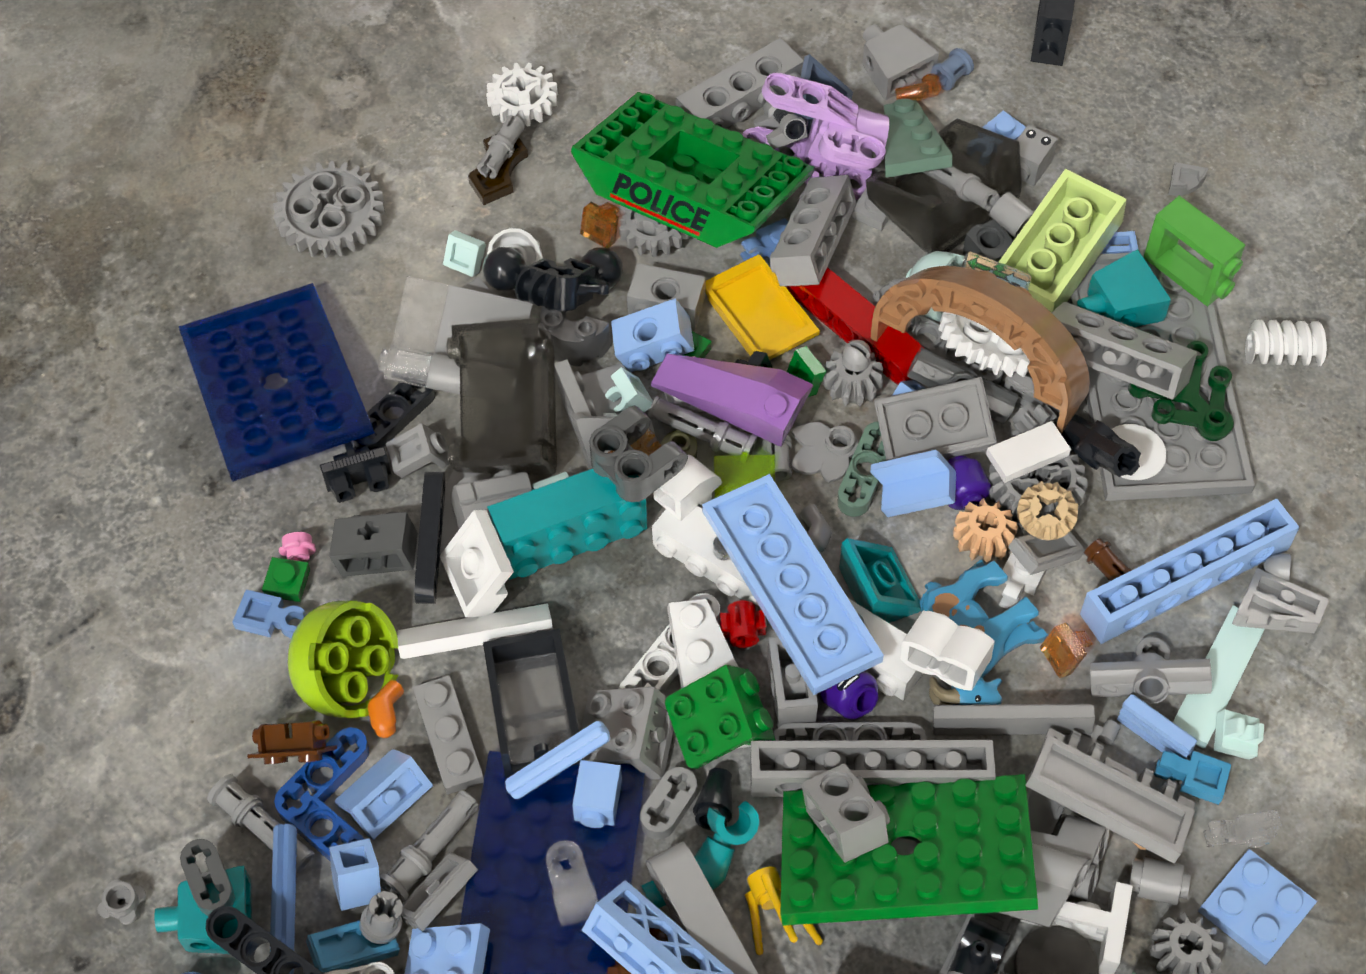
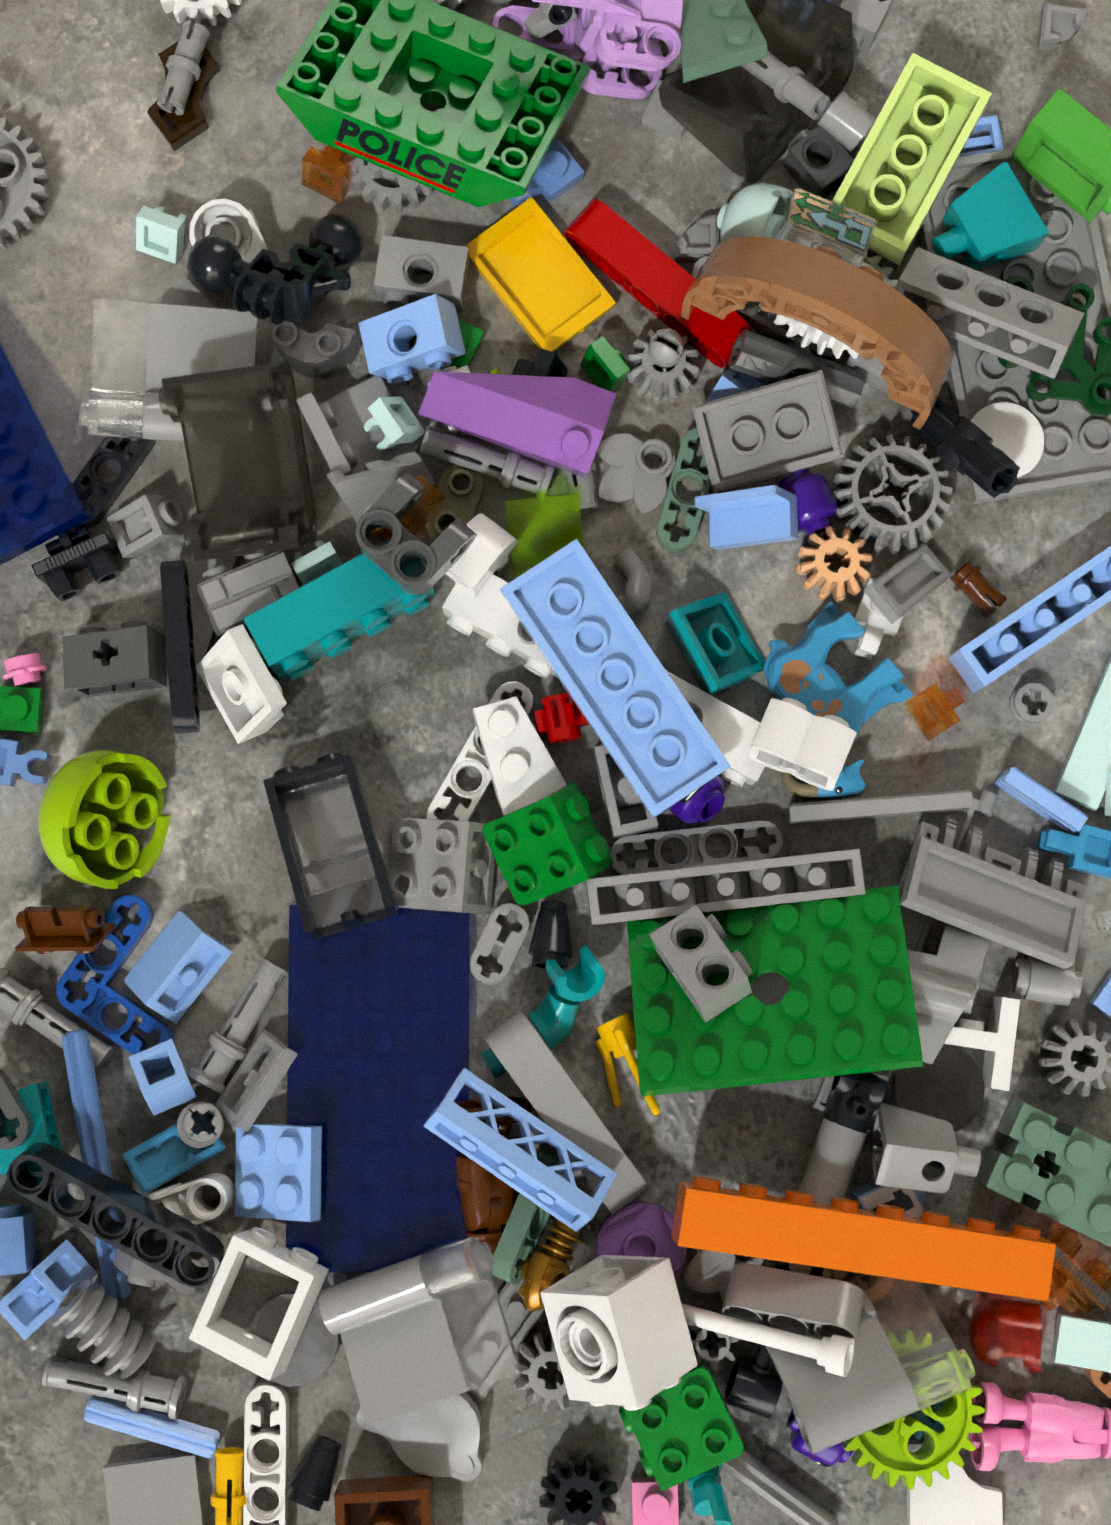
camera: 10 degrees left, 25 degrees up
orange arm [368,680,404,738] -> none
white tile [397,603,553,659] -> none
light grey plate [412,675,485,795] -> none
light blue axle [505,721,611,799] -> none
clear piece [546,840,598,927] -> none
light blue brick [572,760,622,828] -> none
light grey brick [770,175,857,287] -> none
white tile [986,421,1071,483] -> none
light grey gear [1012,403,1058,436] -> none
tan gear [1017,481,1078,540] -> none
light grey piece [1090,652,1212,704] -> none

